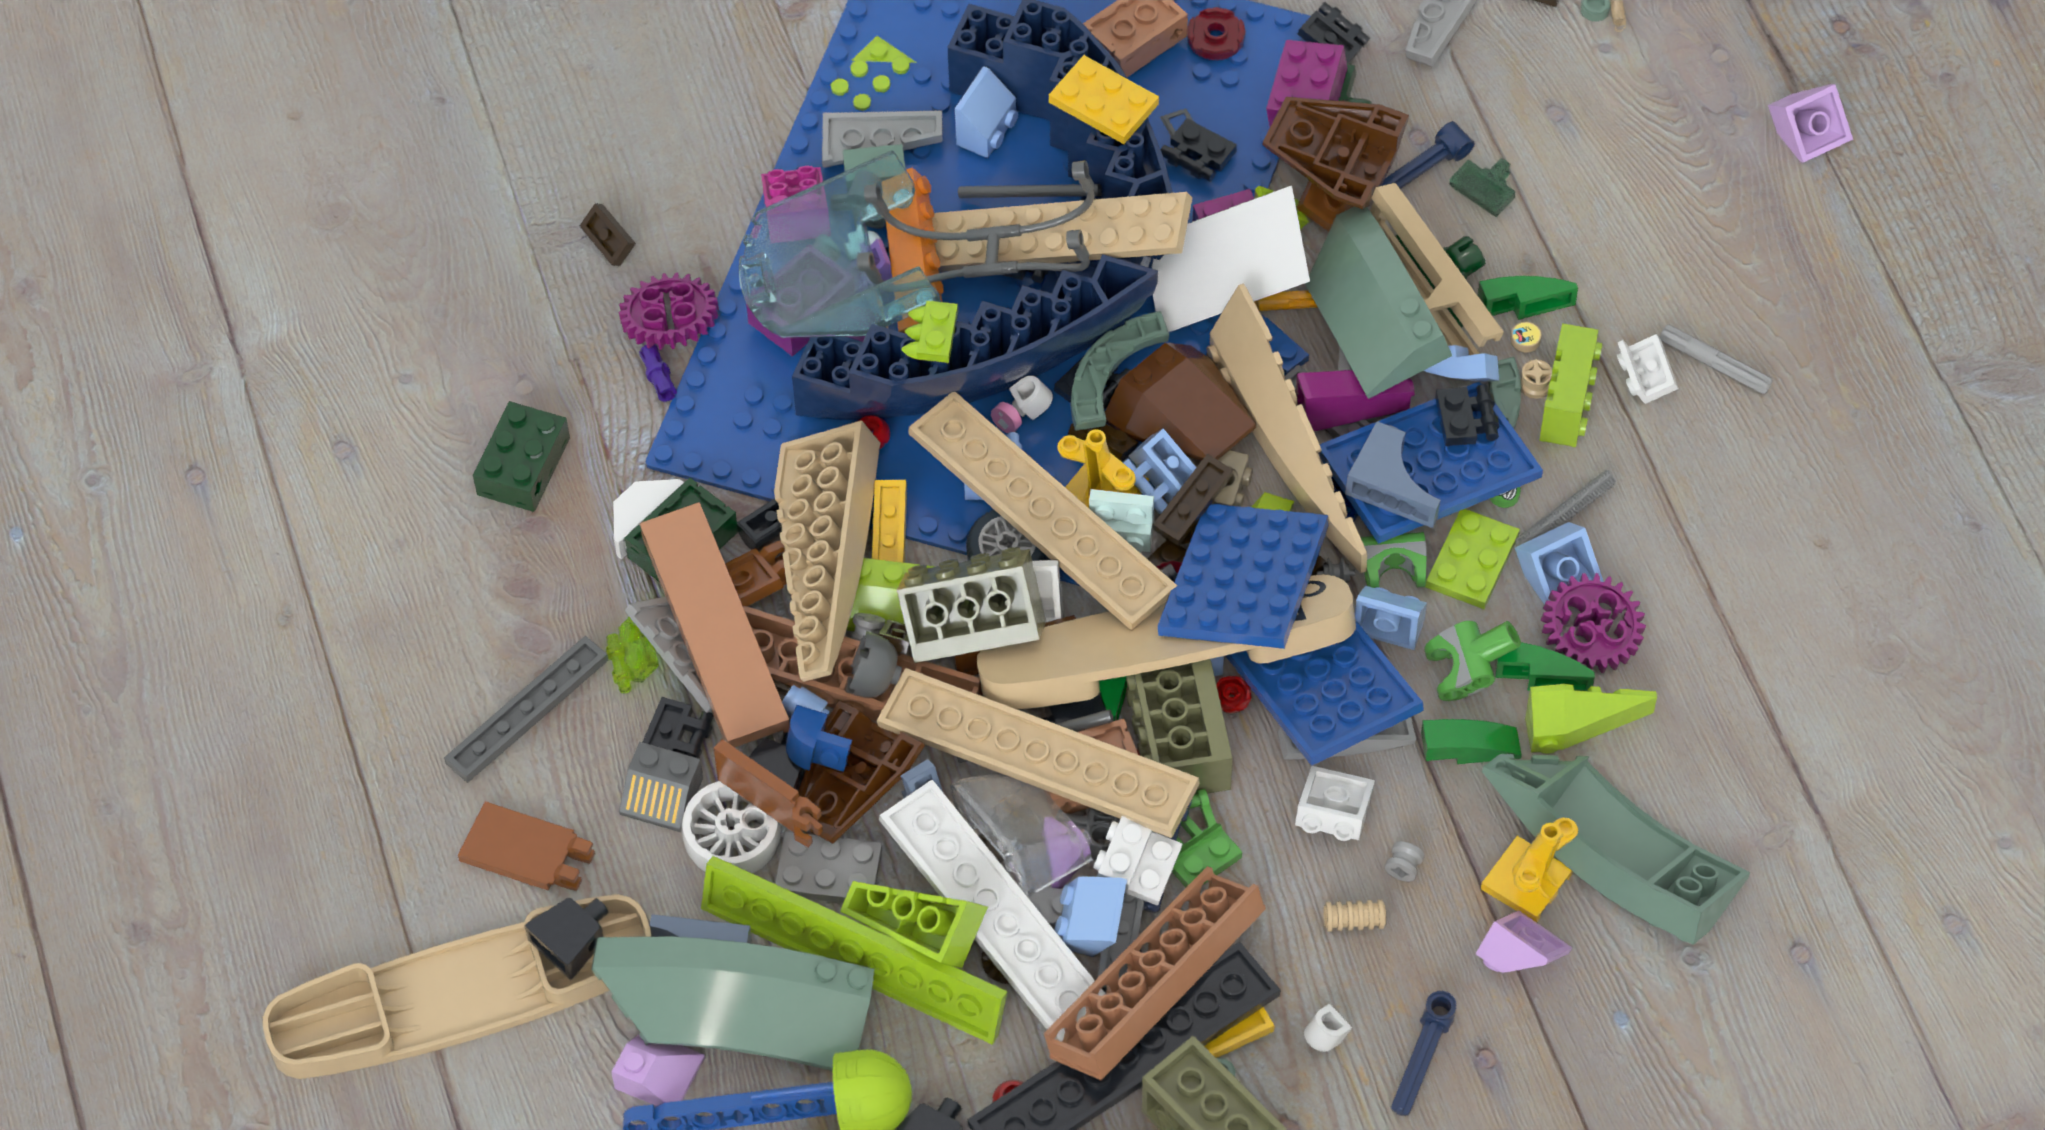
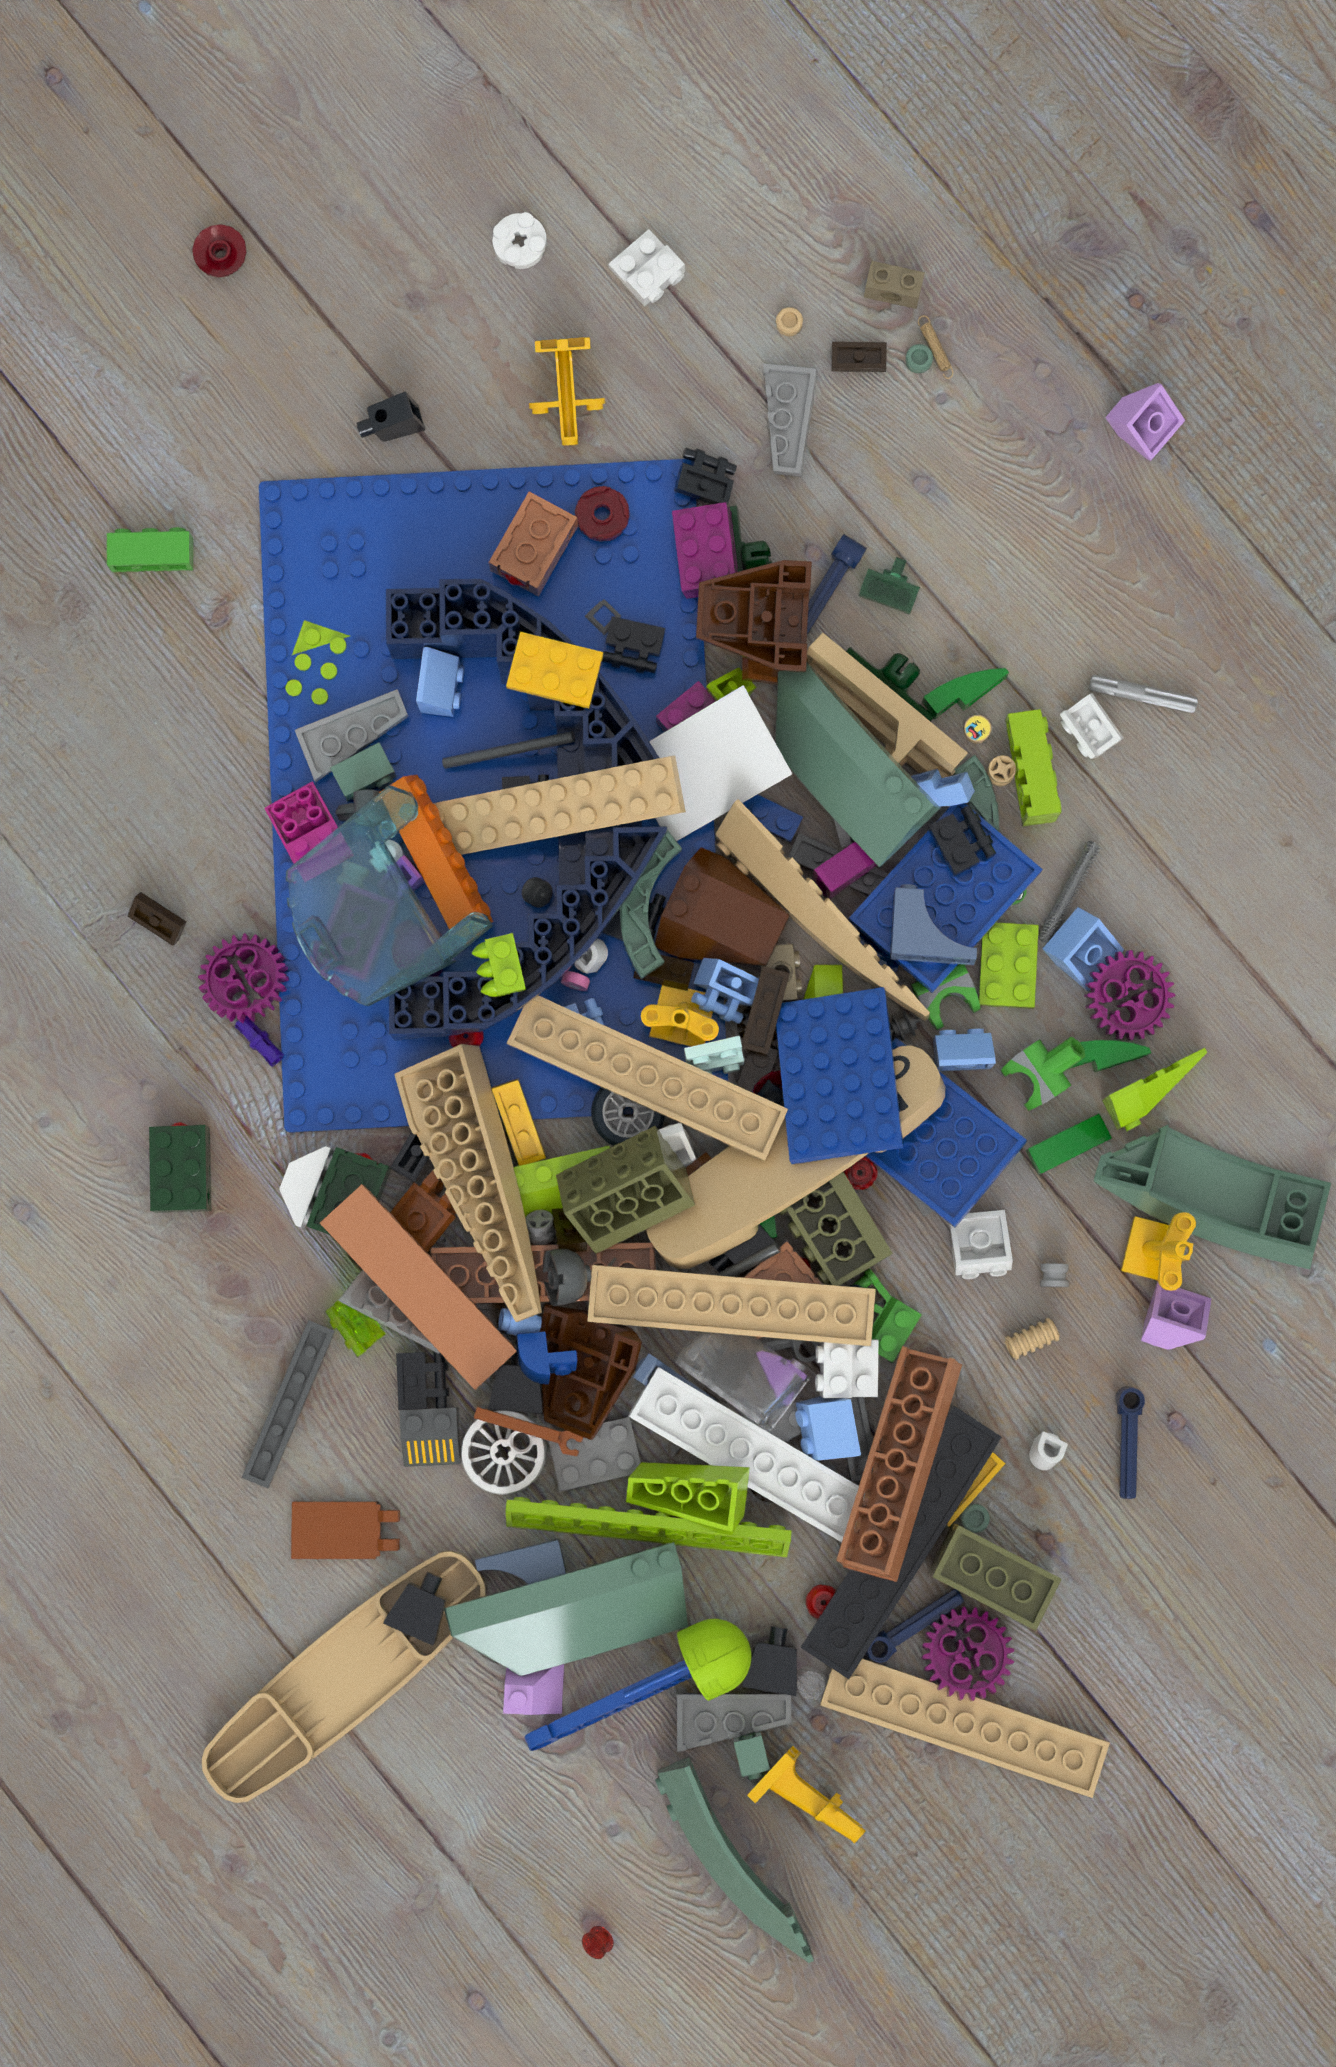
camera: 20 degrees left, 25 degrees up
dark grey bar [857,161,1095,290] -> none

